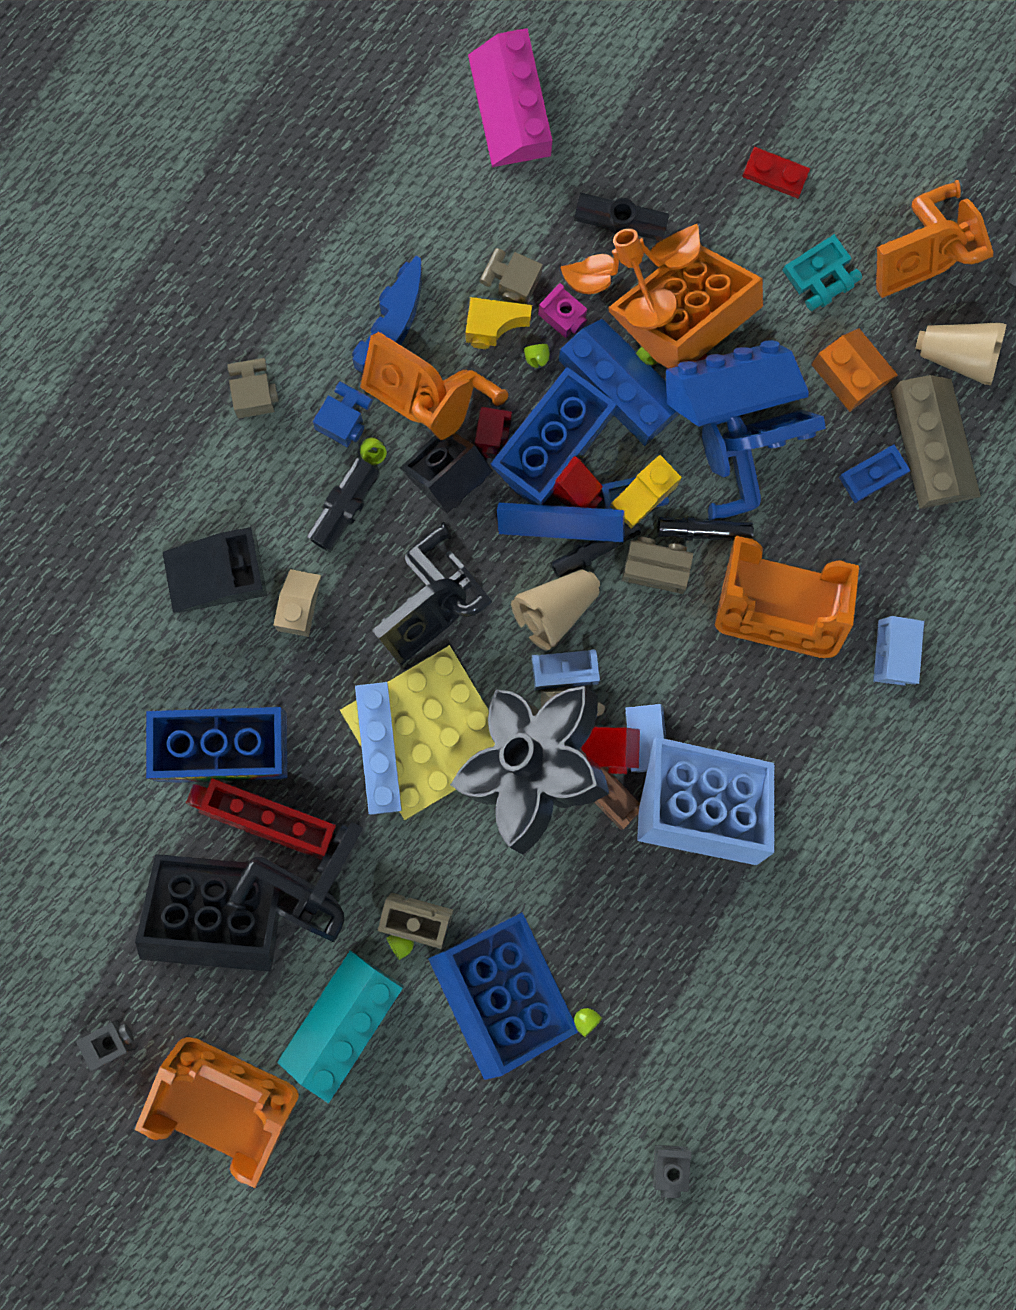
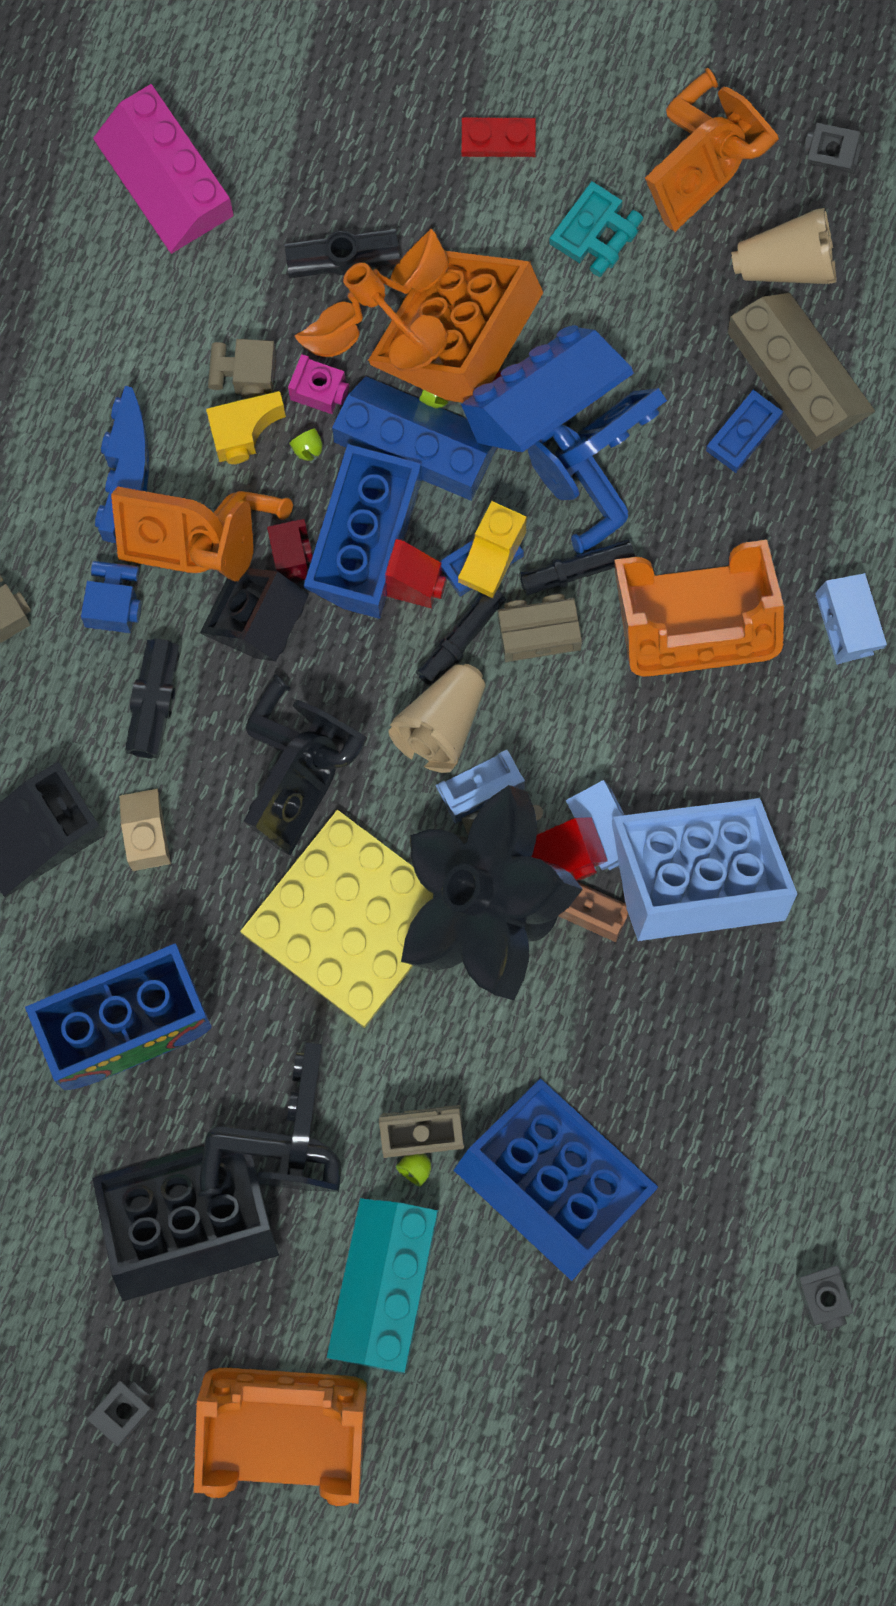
camera: 10 degrees left, 5 degrees down
red hinge [185,778,336,859] -> none
light blue plate [355,682,402,815] -> none
lime hinge [359,438,387,465] -> none
blue tile [497,503,625,542] -> none
lime hinge [574,1008,602,1037] -> none
orange slope [811,328,898,412] -> none

